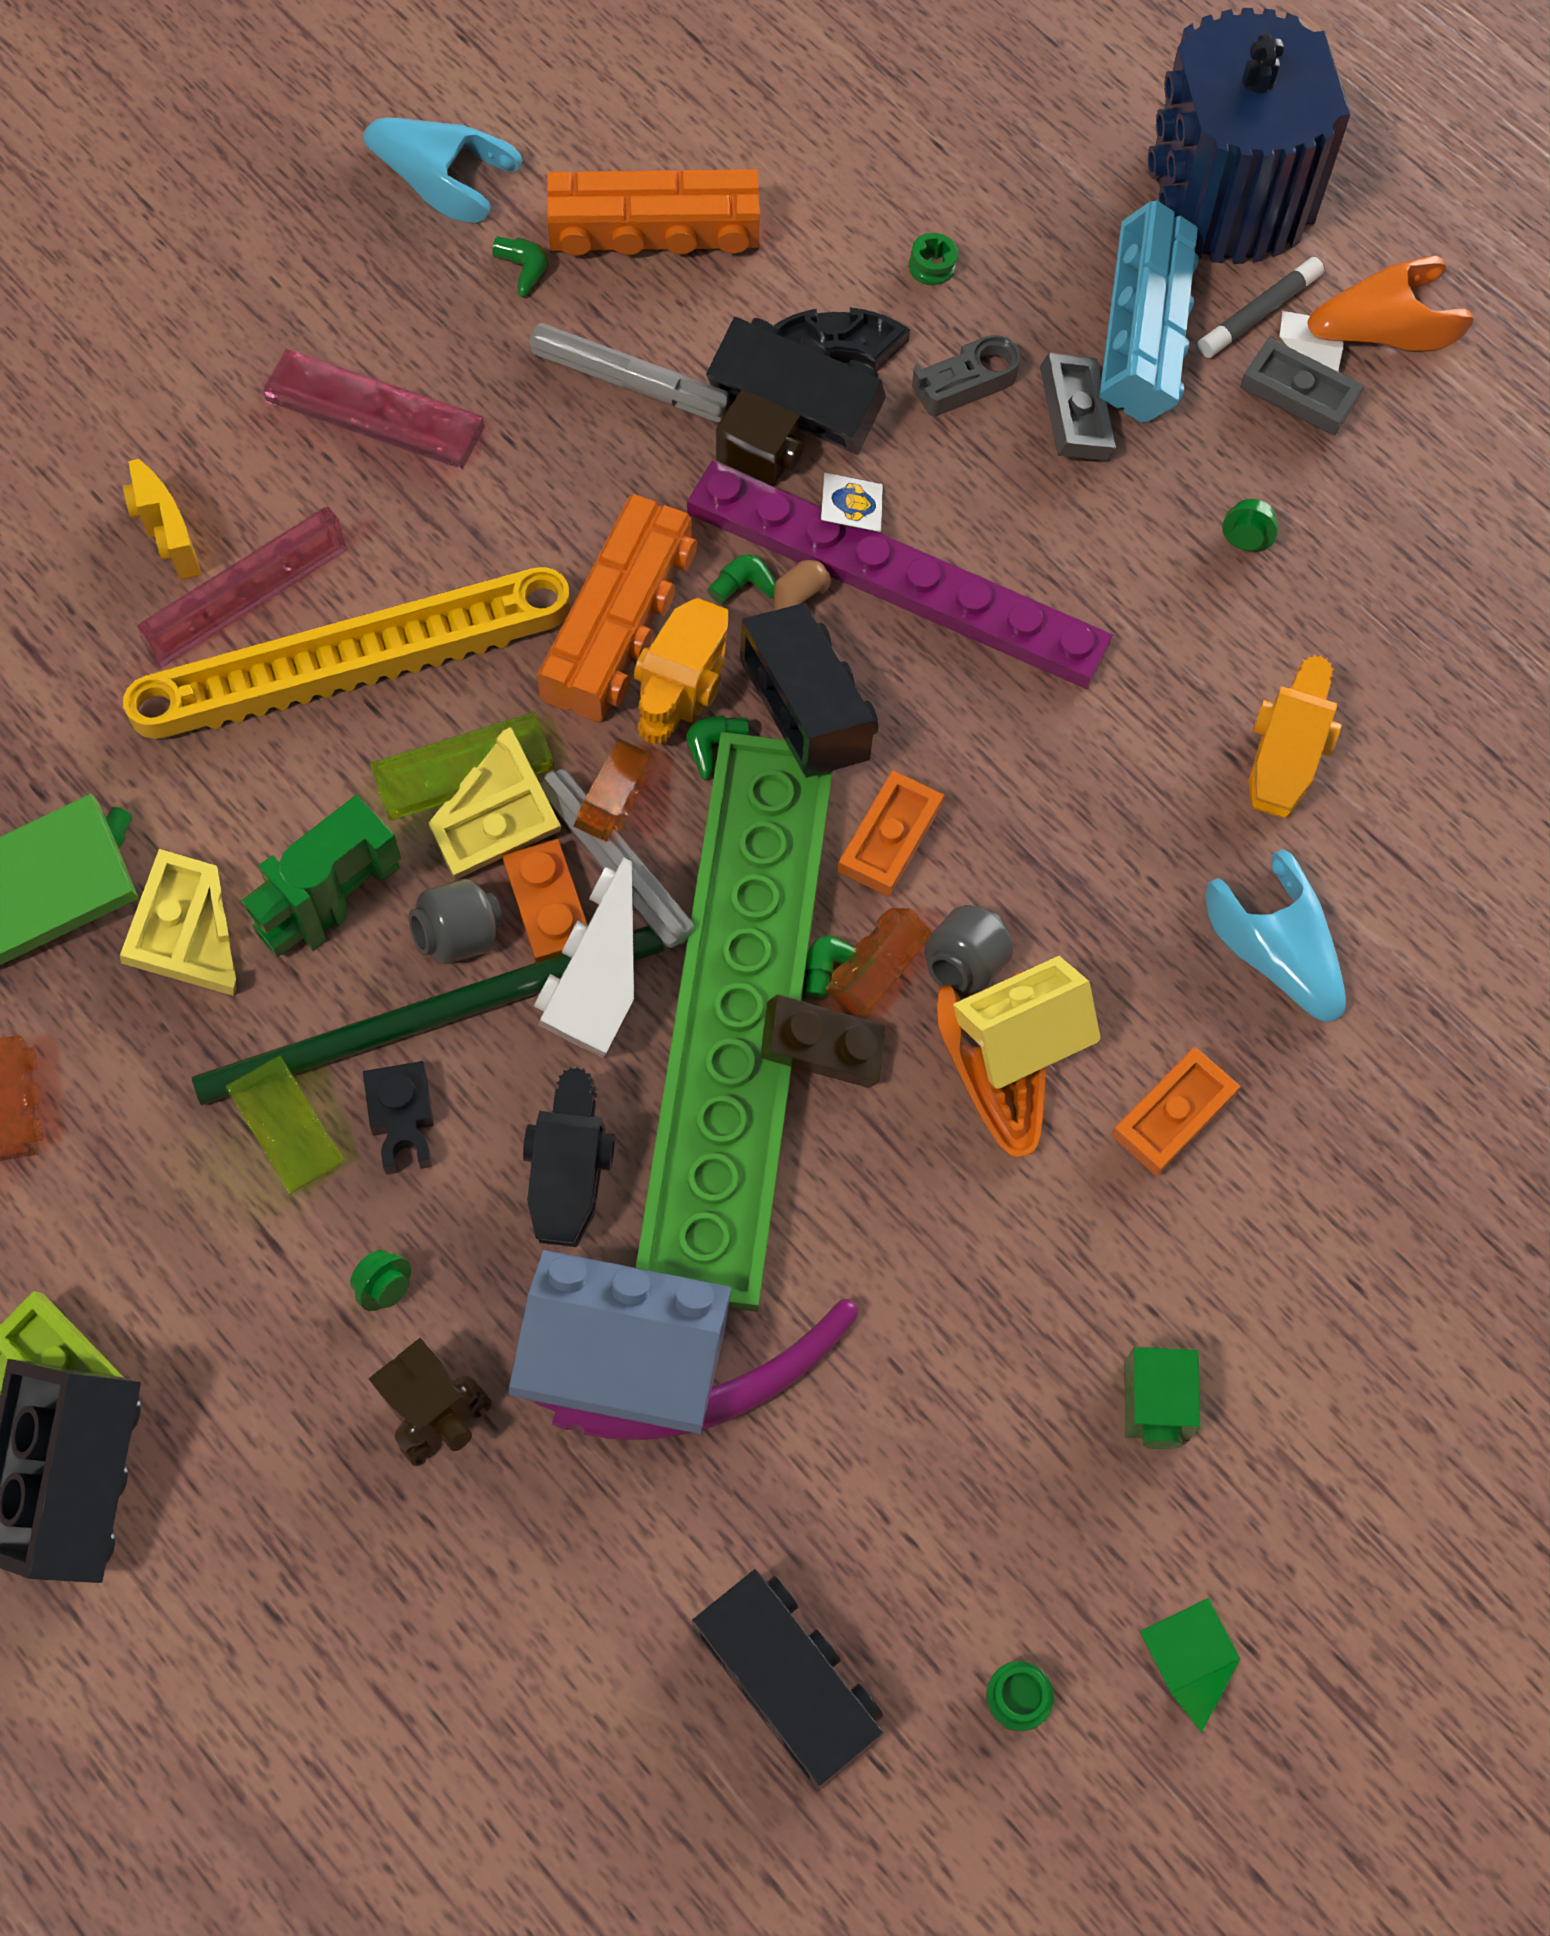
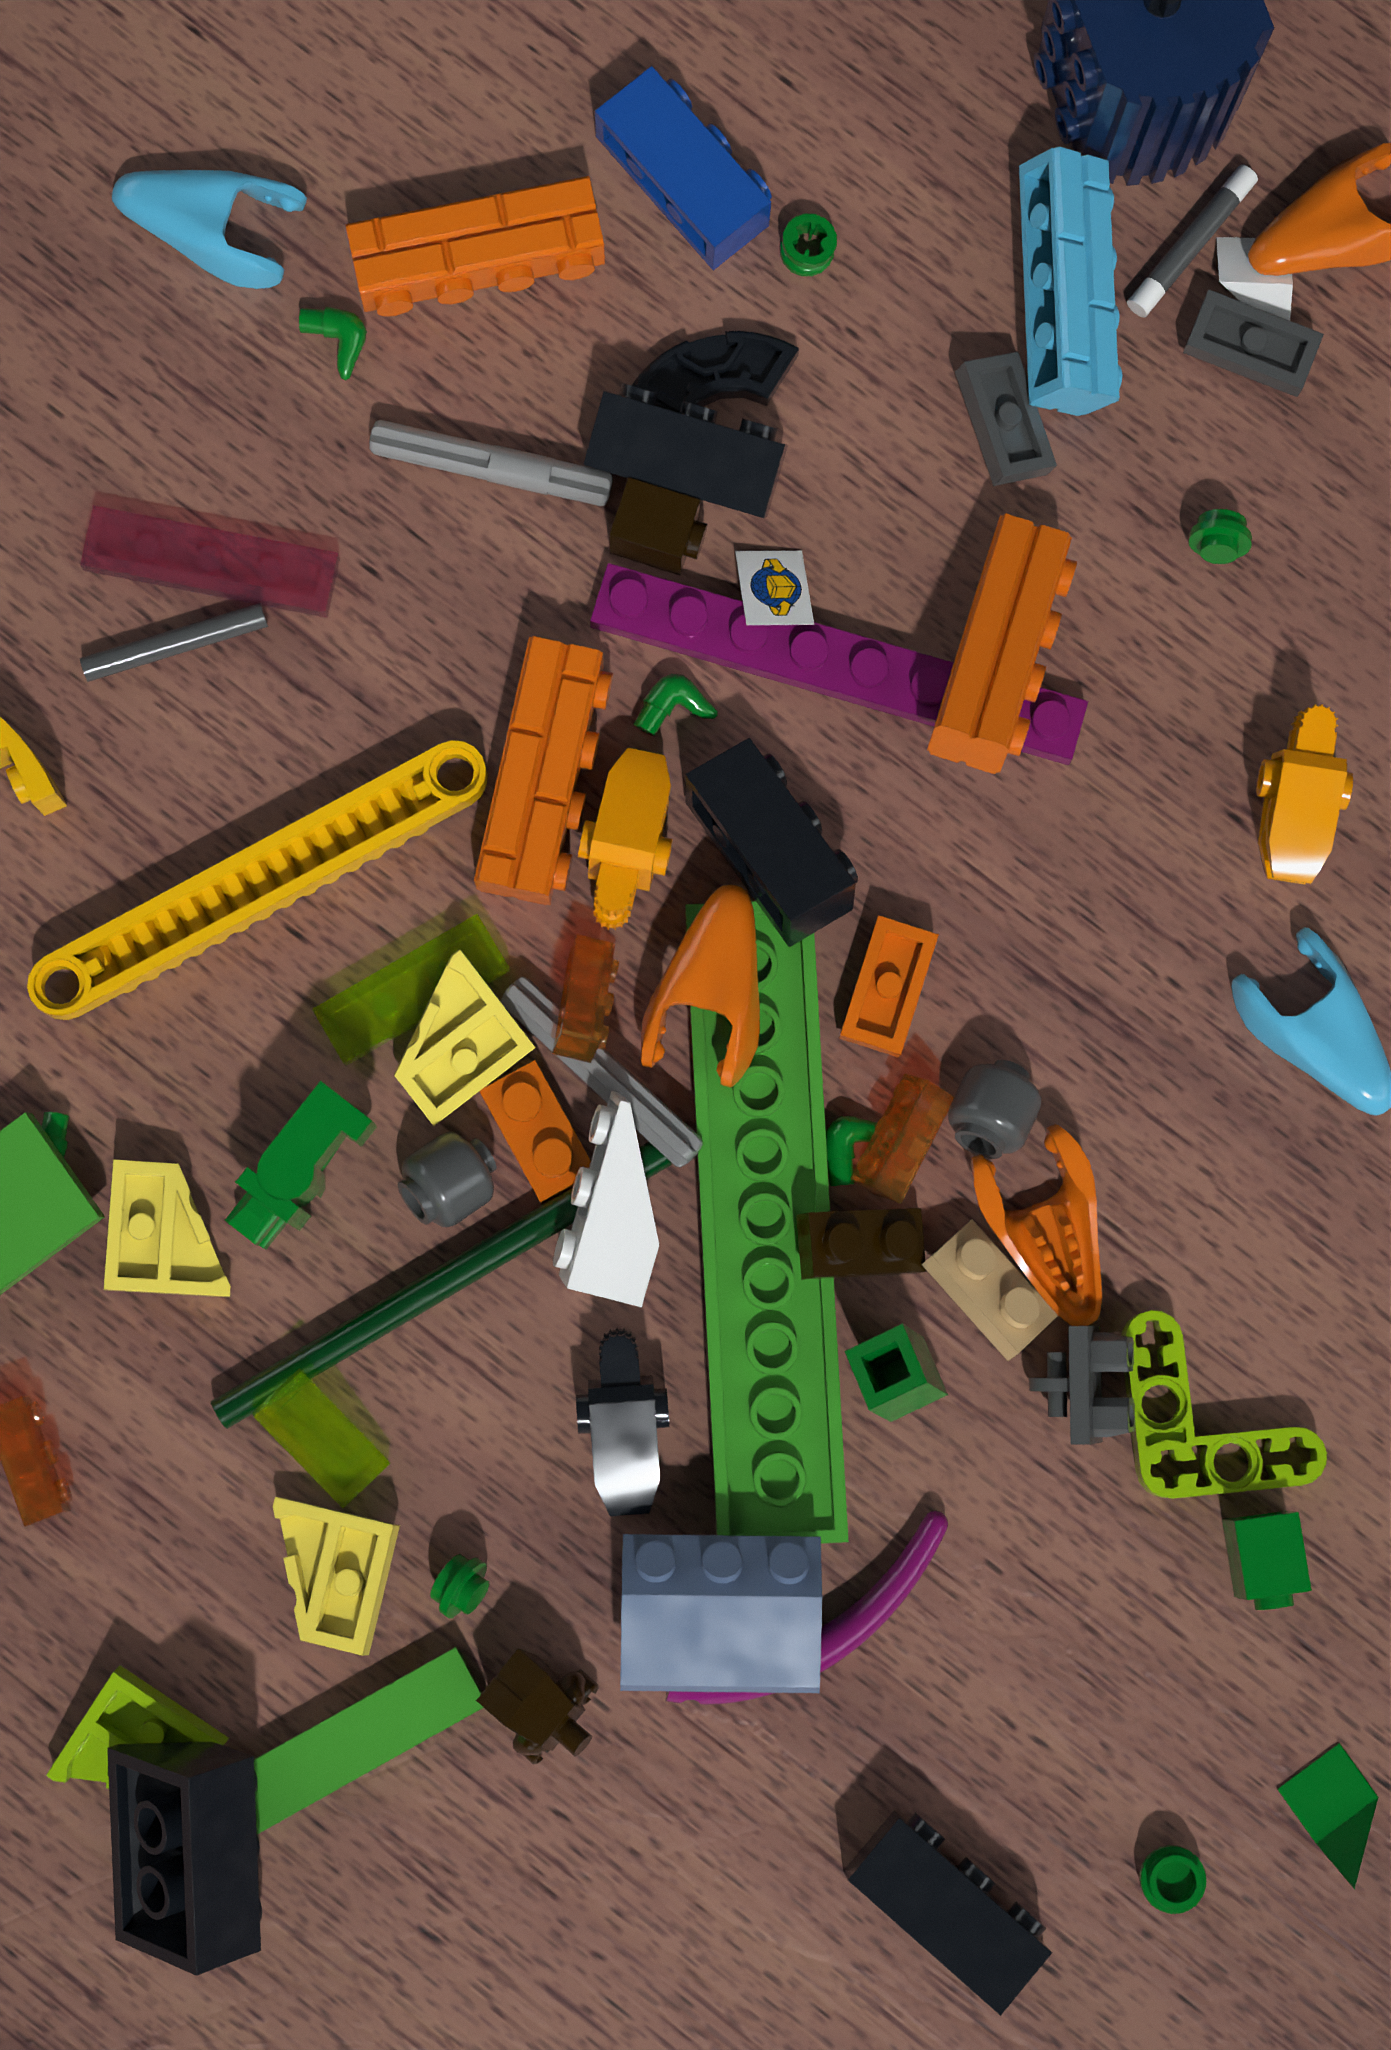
camera: 15 degrees left, 15 degrees up
clear pink tile [137,506,347,669] -> none
black plate [362,1061,434,1175] -> none
green animal [686,715,749,781] -> none
medium nougat arm [774,560,831,611] -> none
dark grey piece [912,335,1020,416] -> none
light yellow panel [953,956,1100,1089] -> none
orange plate [1111,1046,1241,1177] -> none
none -> dark grey bar [80,603,268,682]
none -> bright green tile [254,1646,484,1834]
none -> light yellow wing [273,1497,400,1656]
none -> blue brick [595,66,772,271]
none -> orange animal [641,885,760,1088]
none -> green brick [844,1323,948,1422]
none -> tan plate [921,1219,1058,1361]
none -> orange brick [927,513,1077,774]
none -> dark grey hips [1029,1326,1135,1445]
none -> lime beam [1121,1310,1327,1499]

